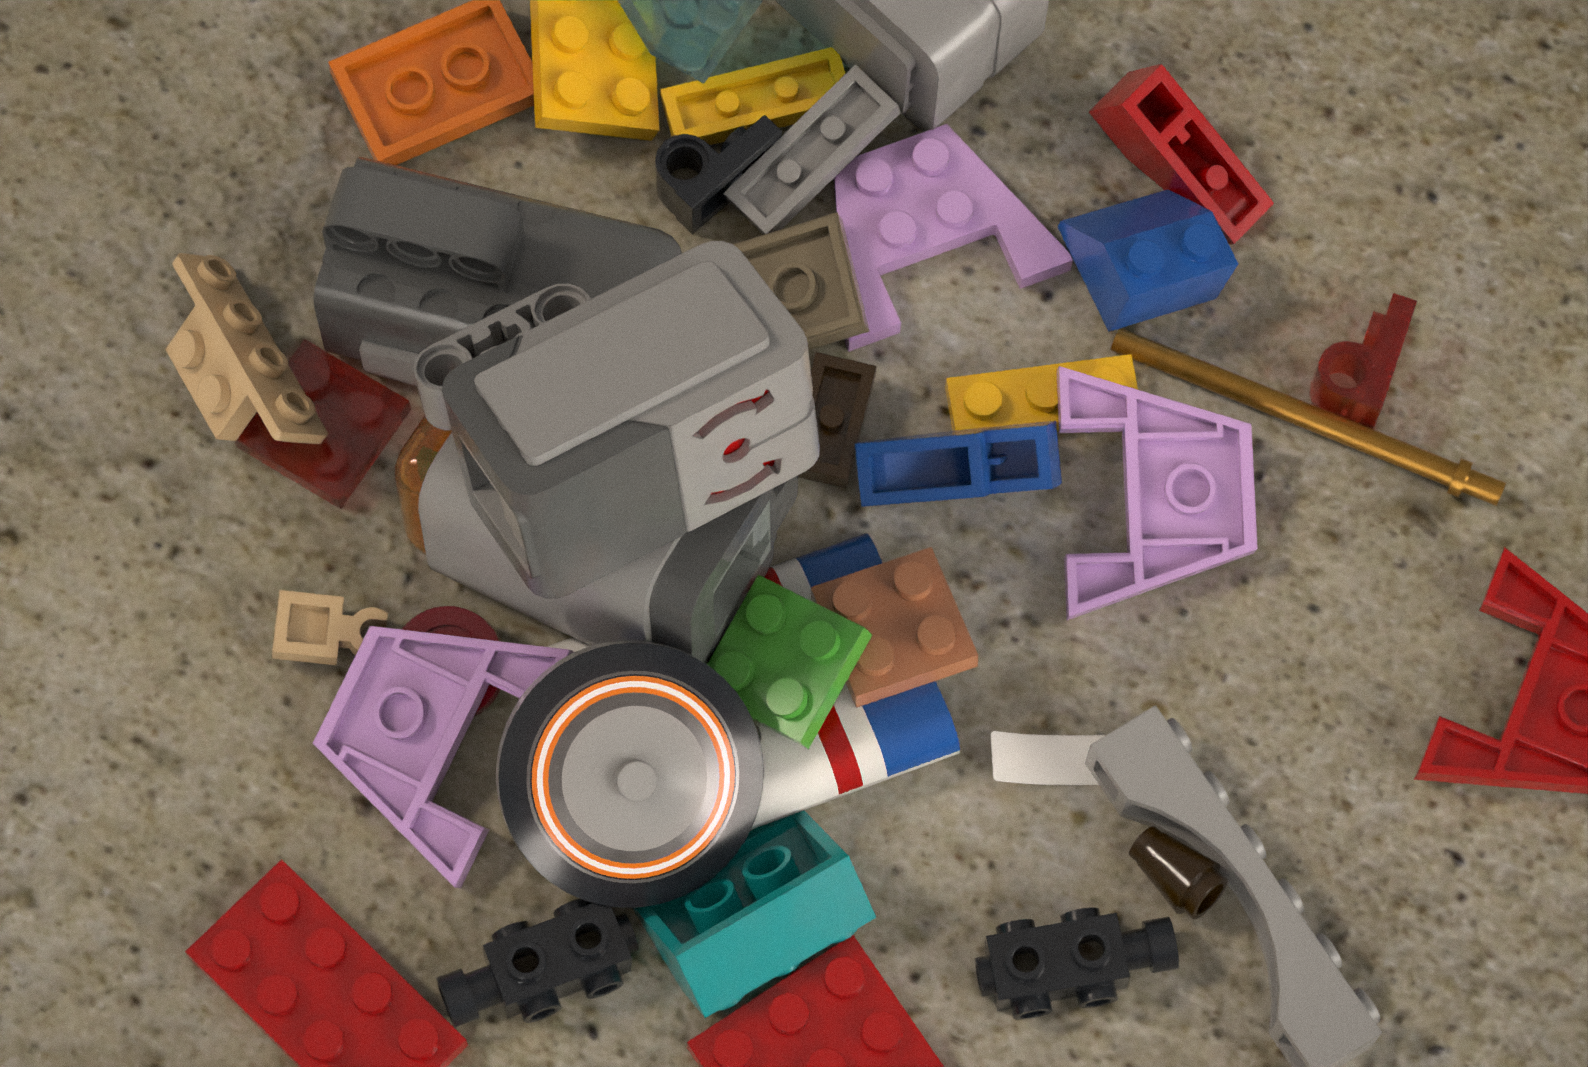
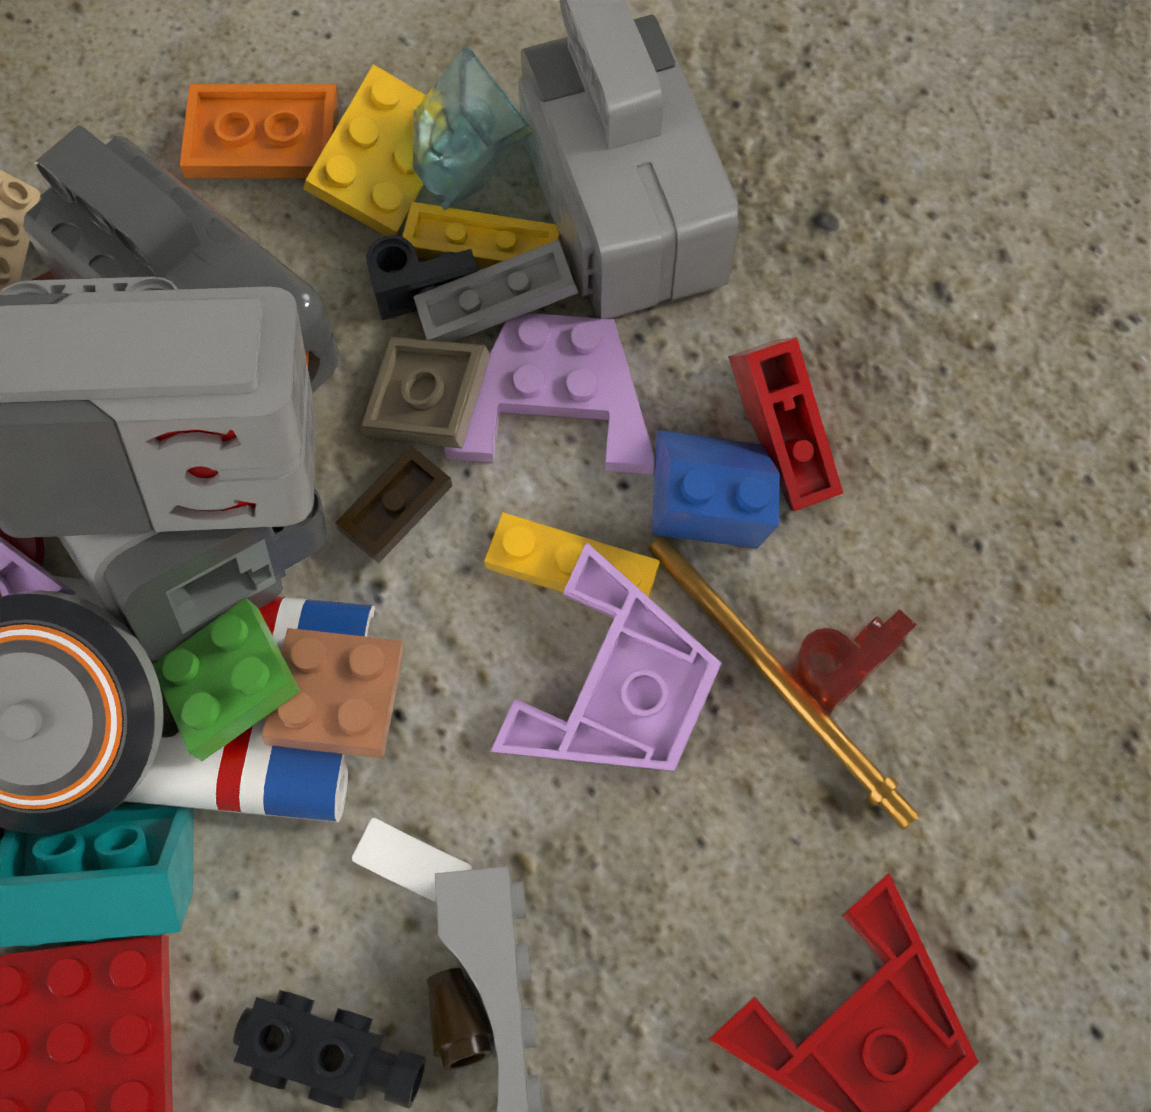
camera: 30 degrees right, 0 degrees up
blue slope [855,421,1062,507] -> none

